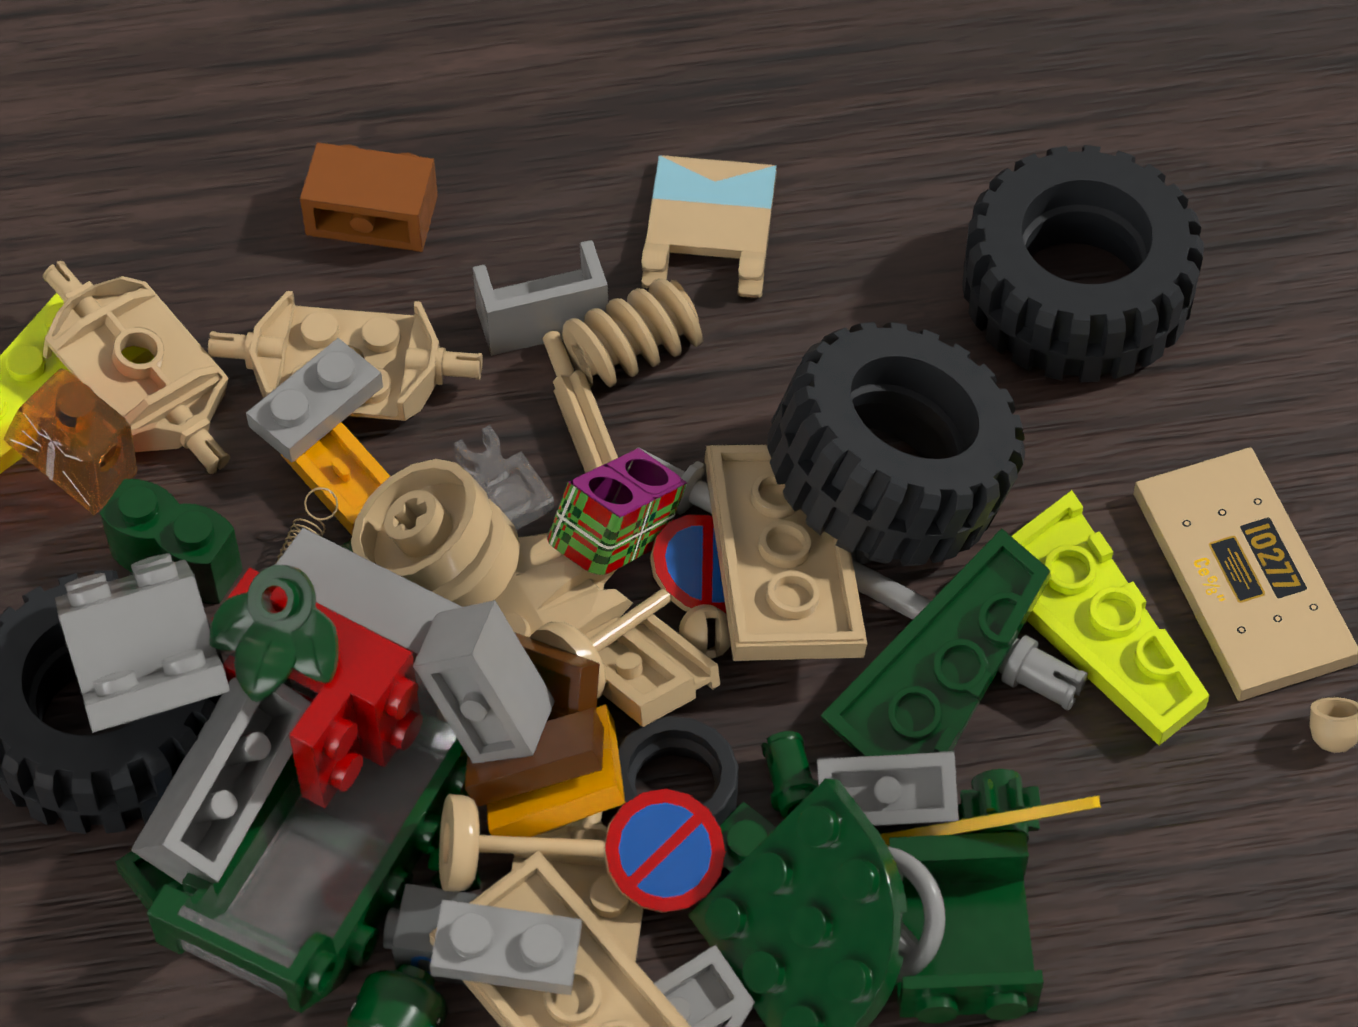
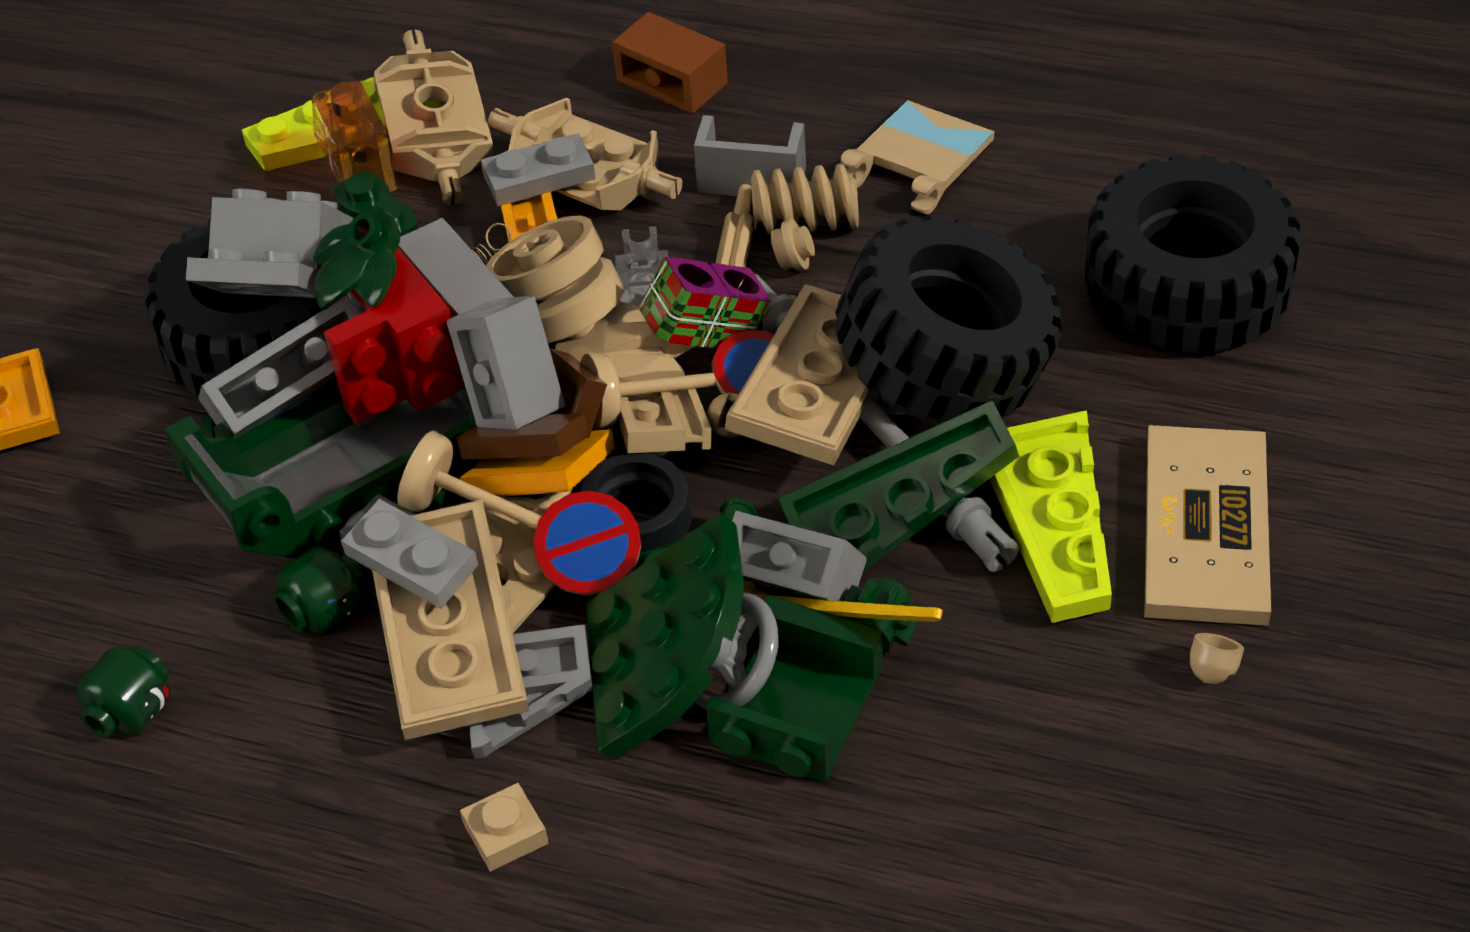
camera: 30 degrees right, 10 degrees down
none -> tan plate [771,219,815,272]

